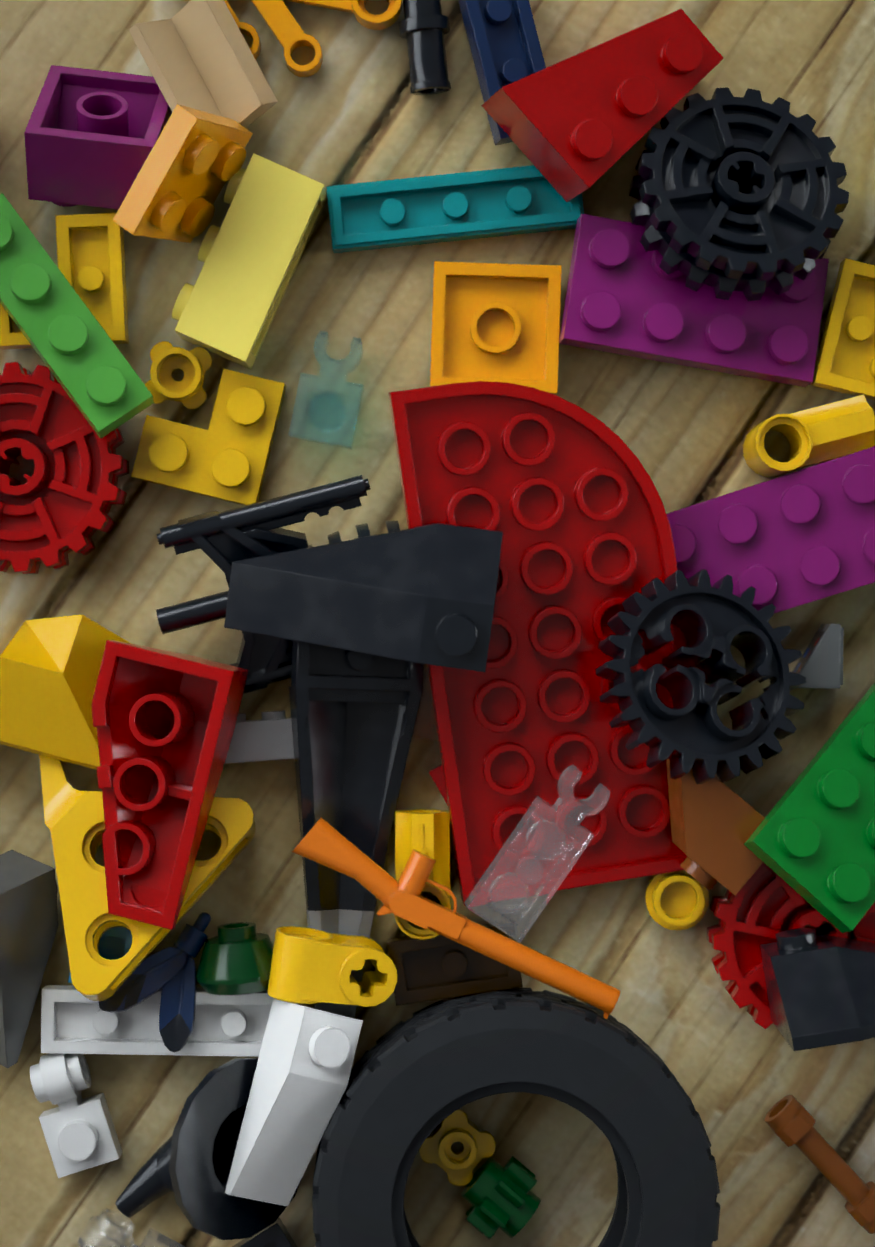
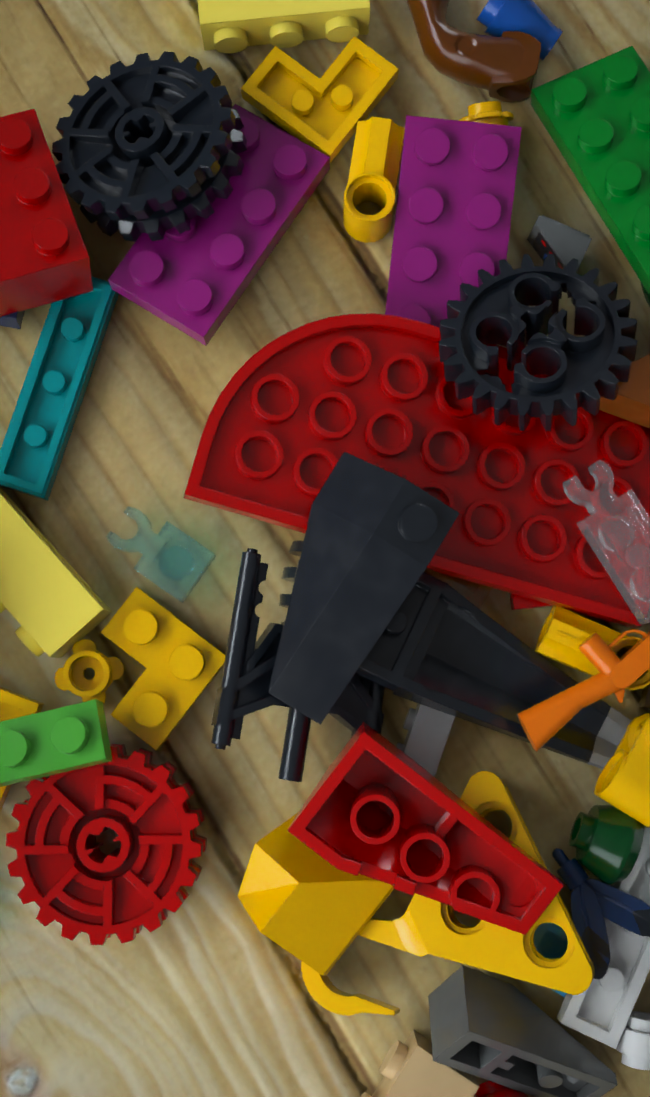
camera: 65 degrees left, 5 degrees down
light orange plate [430,261,562,395] -> none

